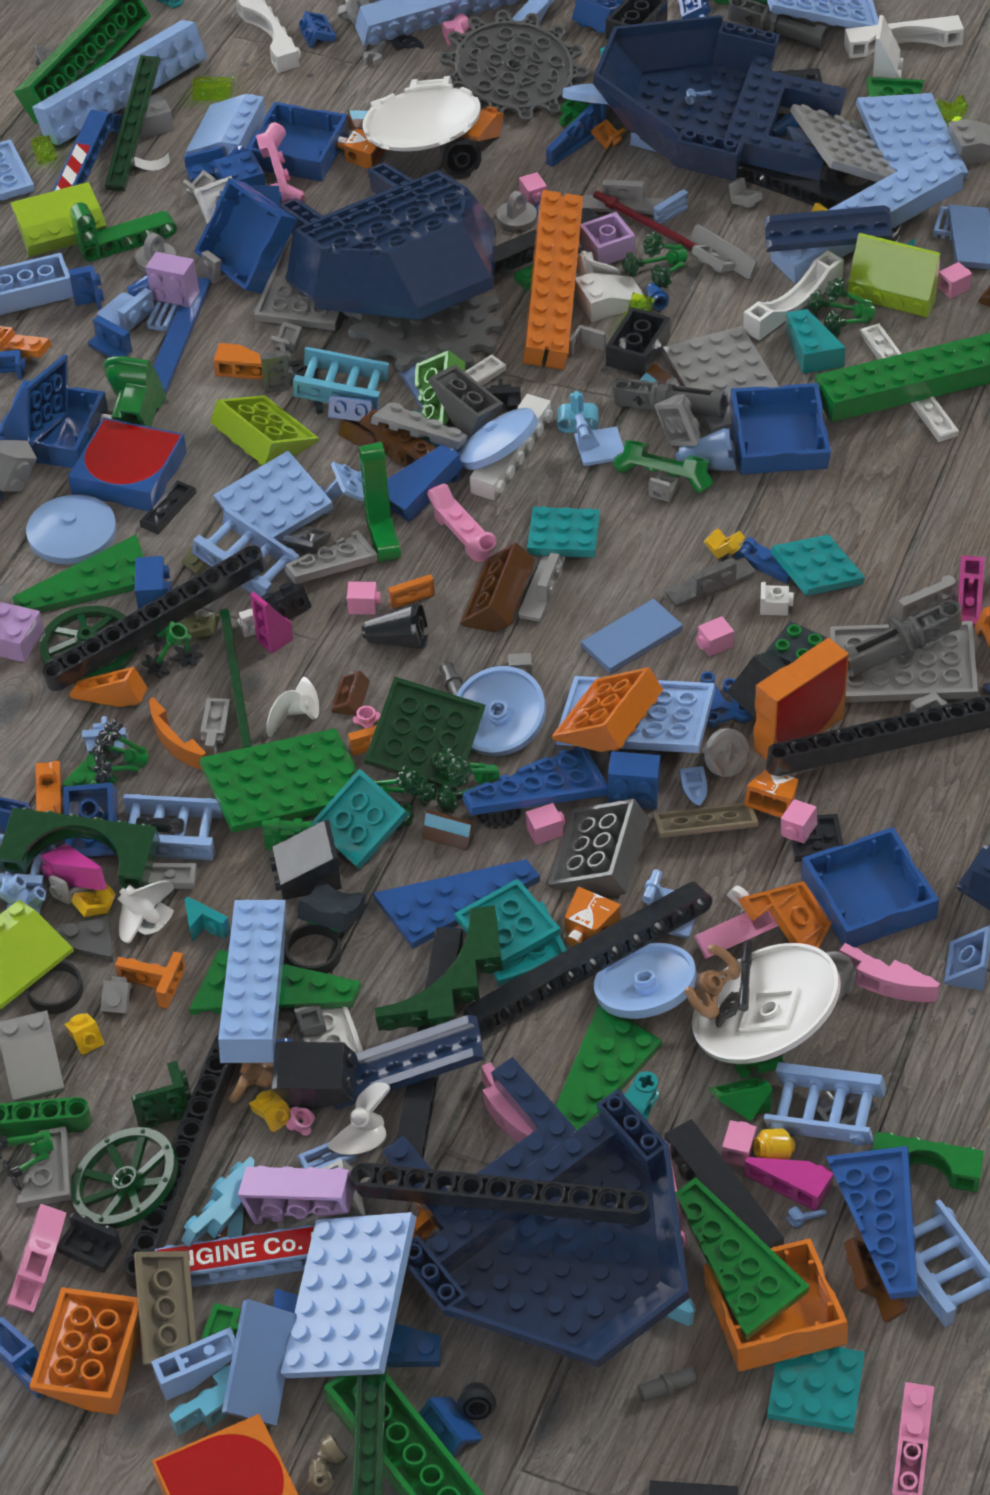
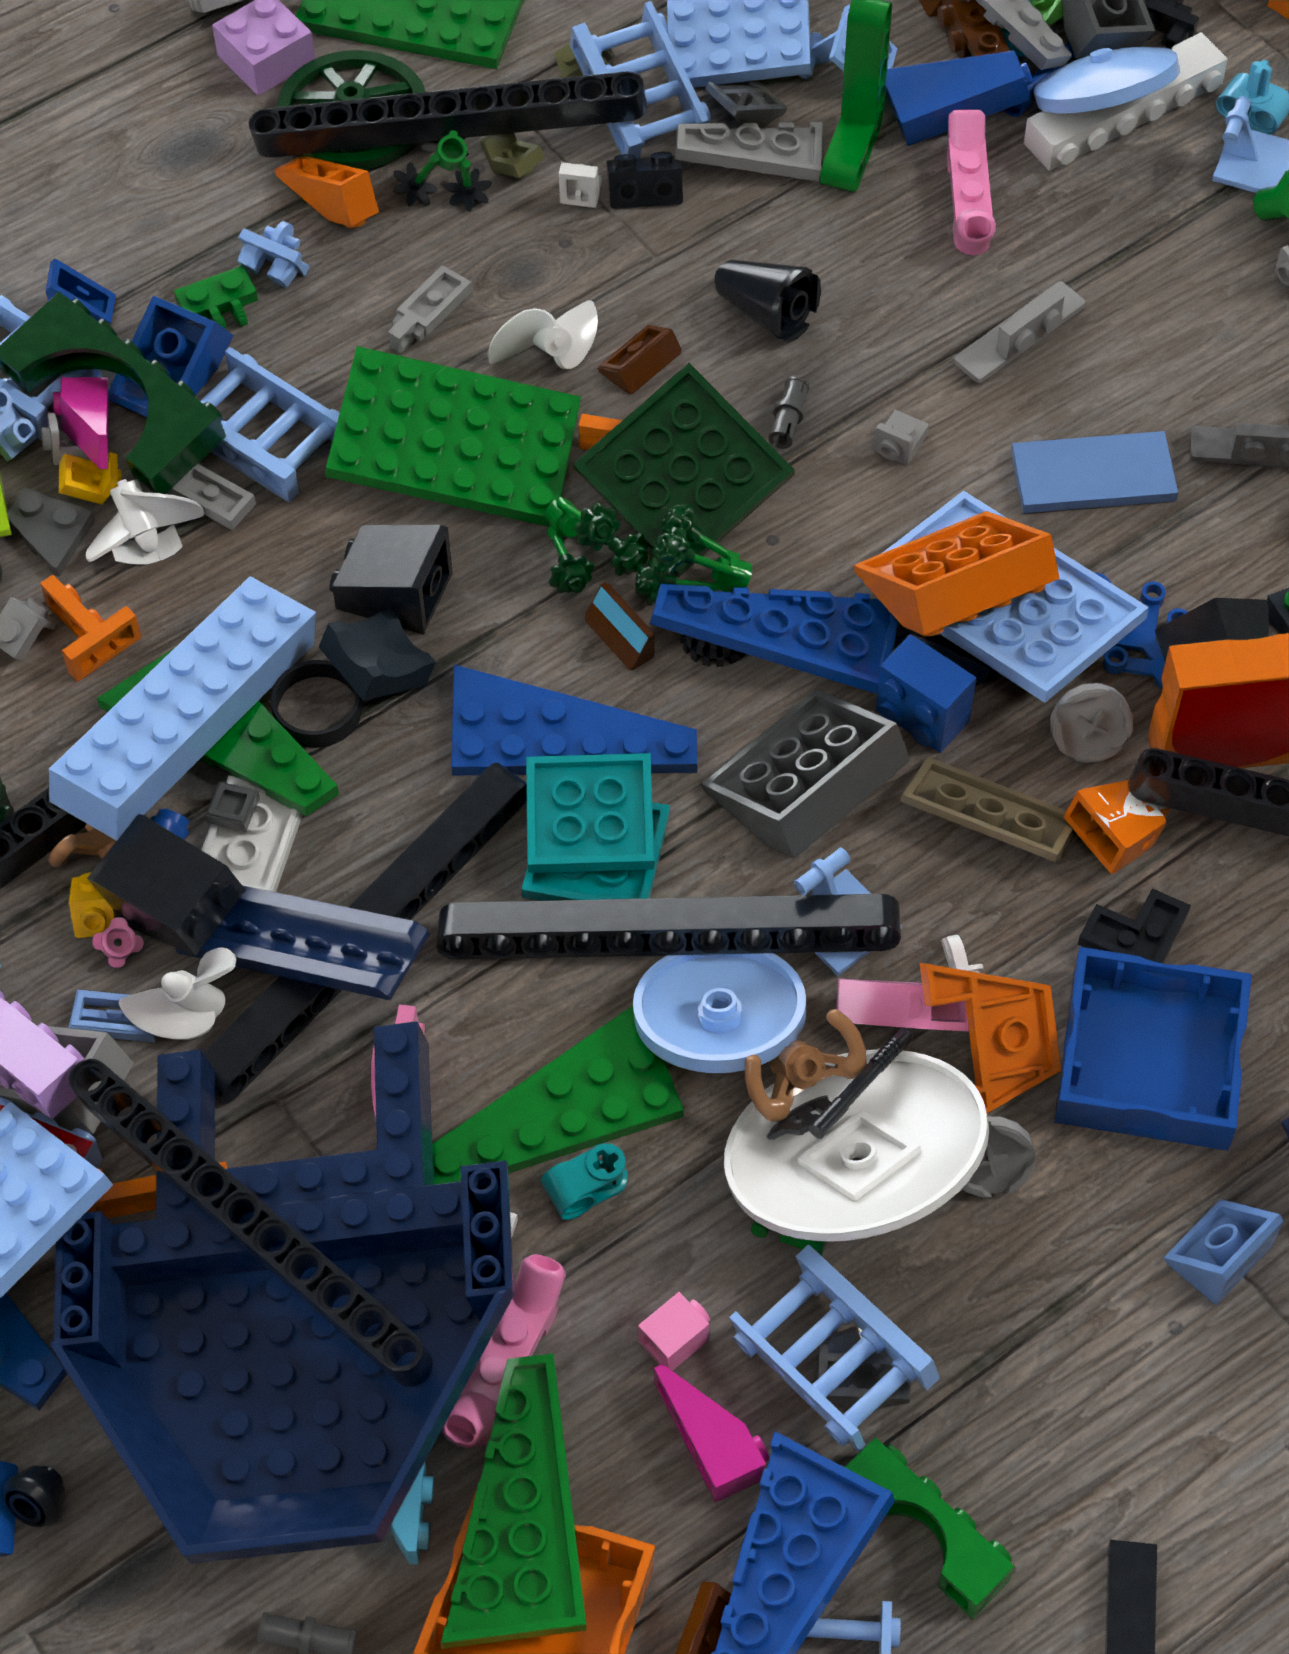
camera: 30 degrees right, 10 degrees up
orange hinge [36,761,63,841] -> none
plant [92,718,149,783] -> none
blue brick [135,556,173,609] -> none
black axle [135,817,184,833] -> none
orange slope [149,697,207,770] -> none
teal slope [184,896,231,941] -> none
dark green tile [220,608,252,748] -> none
dark pink slope [250,592,293,654] -> none
green plate [262,818,312,850] -> none
teal plate [312,769,409,869] -> none
bright pink brick [347,582,381,615] -> none
bright pink plate [352,706,380,729] -> none
dark green arch [375,905,503,1031] -> none
orange tile [388,574,435,609] -> none
light blue dish [456,666,547,756] -> none
reddish brown slope [460,542,535,632] -> none
bright pink brick [526,803,565,845] -> none
teal plate [527,506,600,558] -> none
orange torso [564,886,621,947] -> none
black brick [664,1119,784,1248] -> none
medium blue plate [679,766,707,806] -> none
bright pink brick [696,616,734,657] -> none
green slope [708,1076,772,1121] -> none
yellow head [753,1128,795,1160] -> none
bright pink brick [781,799,817,843] -> none
medium blue hand [786,1206,827,1228] -> none
bright pink slope [839,943,940,1002] -> none

